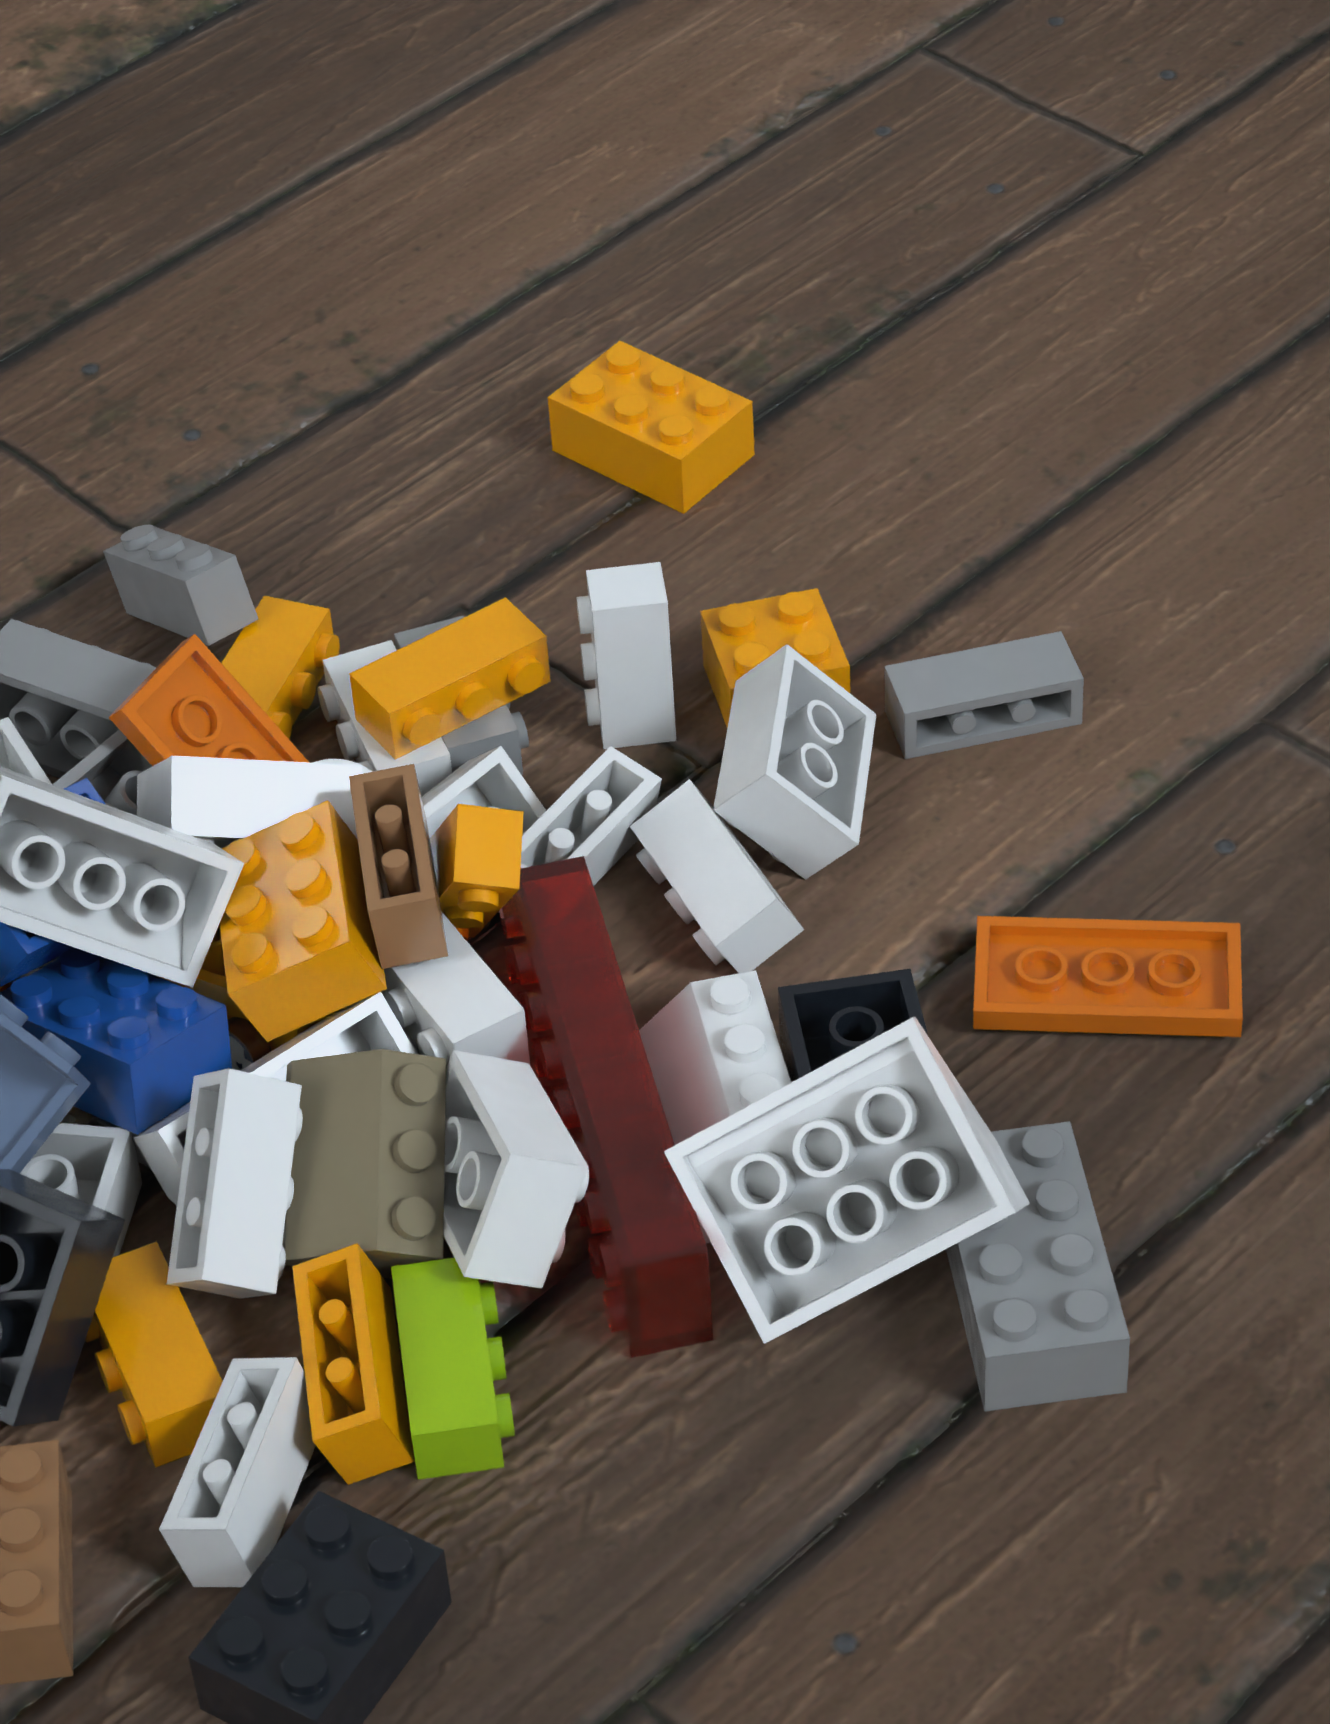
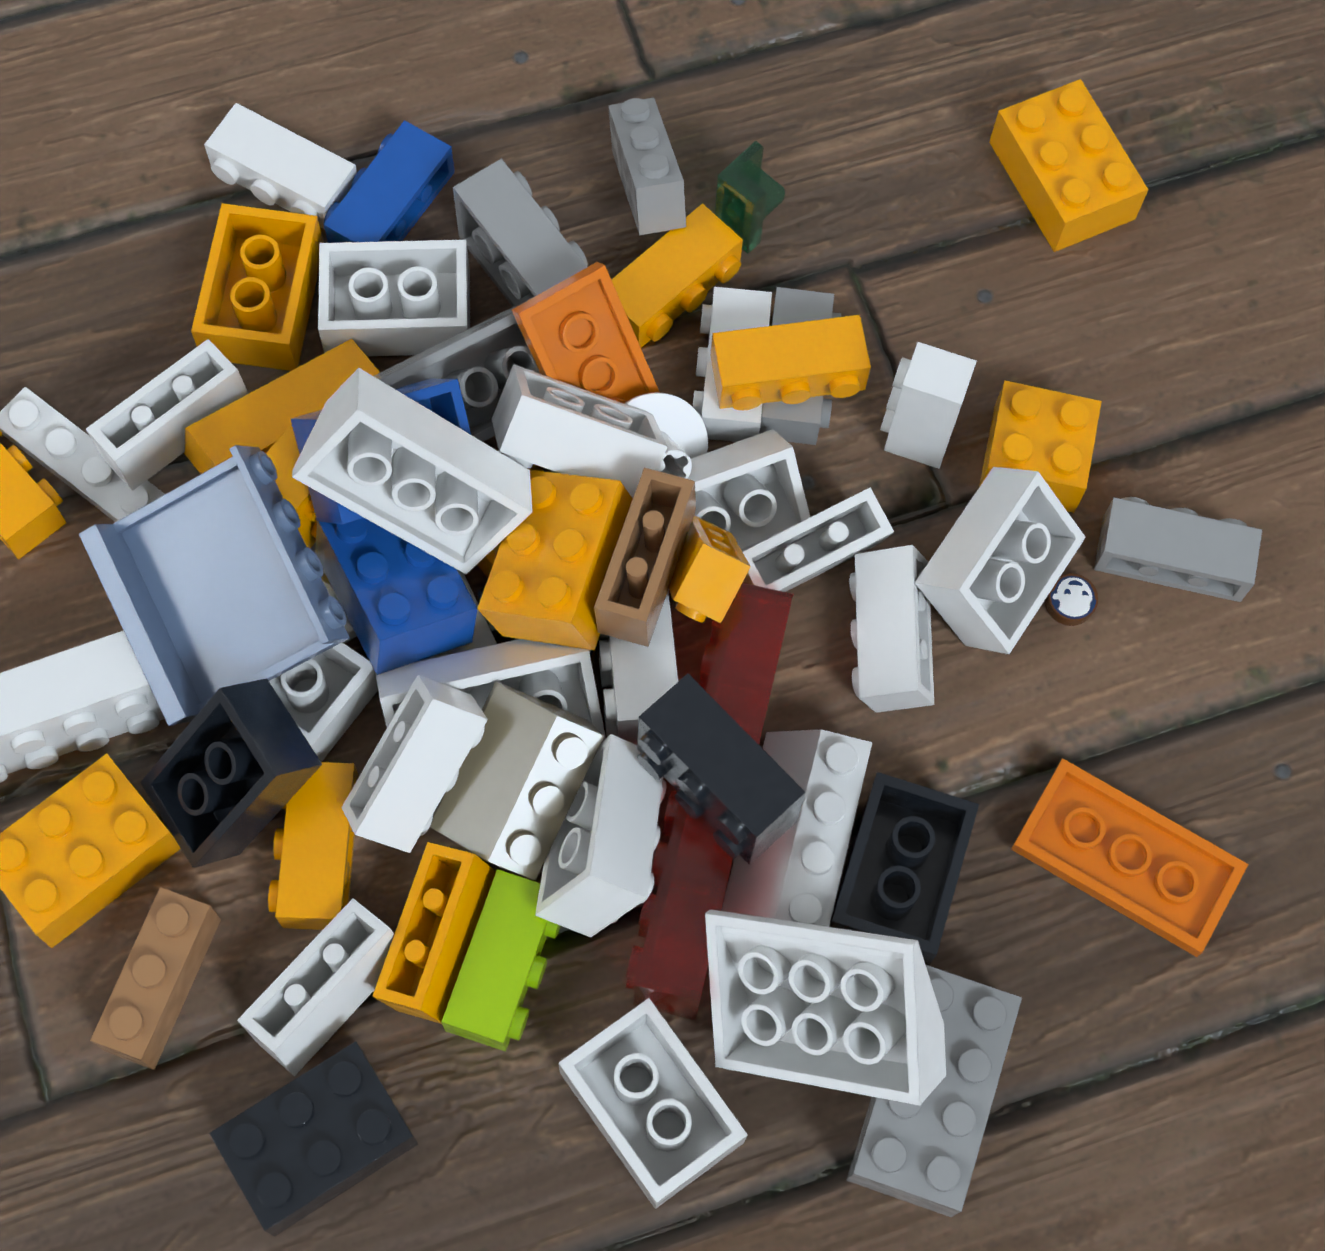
camera: 20 degrees right, 25 degrees up
none -> white brick [558,998,748,1209]
none -> black brick [637,673,806,865]
none -> clear green panel [714,141,785,254]
none -> tile [1045,574,1098,626]

